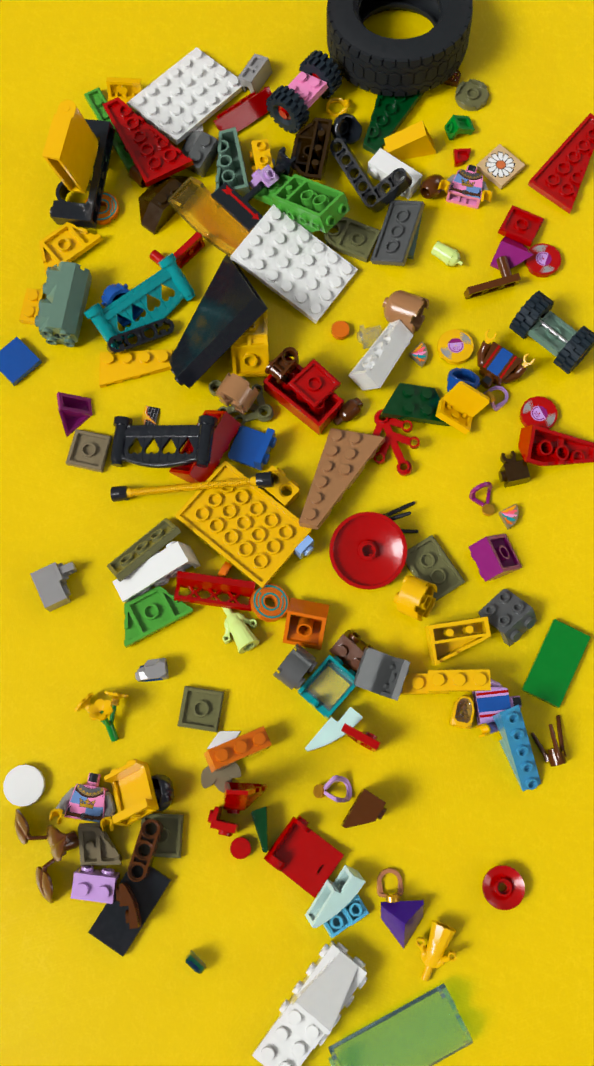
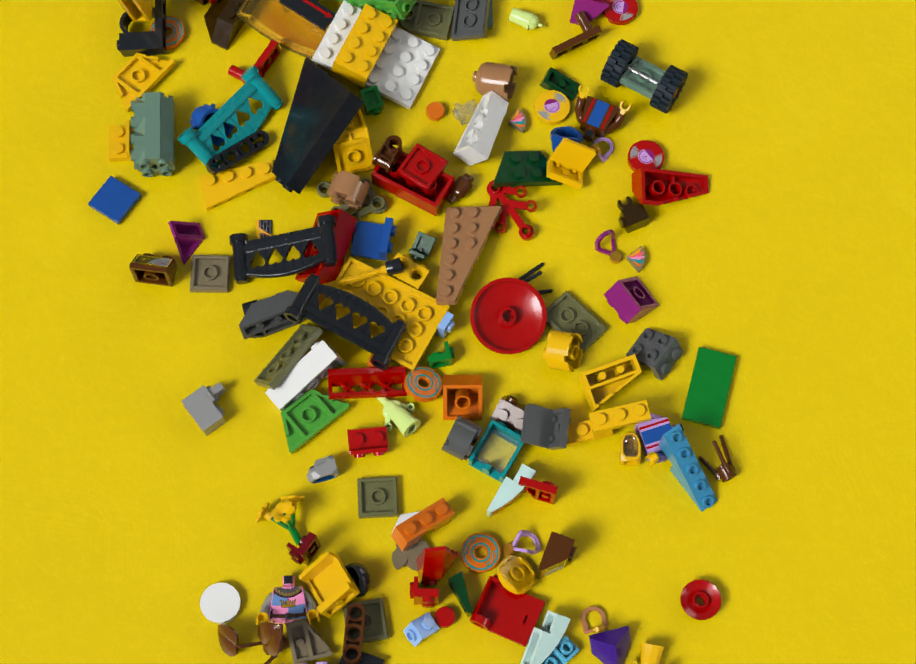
camera: 15 degrees left, 5 degrees down
none -> reddish brown slope [129,253,177,287]
none -> dark grey wedge [239,290,307,339]
none -> black piece [284,274,407,370]
none -> dark red bracket [286,532,321,566]
none -> yellow brick [331,3,398,88]
none -> red bracket [347,426,389,458]
none -> green bracket [359,85,384,116]
none -> light blue bracket [403,612,440,647]
none -> bracket [408,231,437,261]
none -> green bracket [428,341,455,369]
none -> orange tile [461,533,501,574]
none -> yellow tile [497,555,535,594]
none -> dark green slope [539,67,580,101]

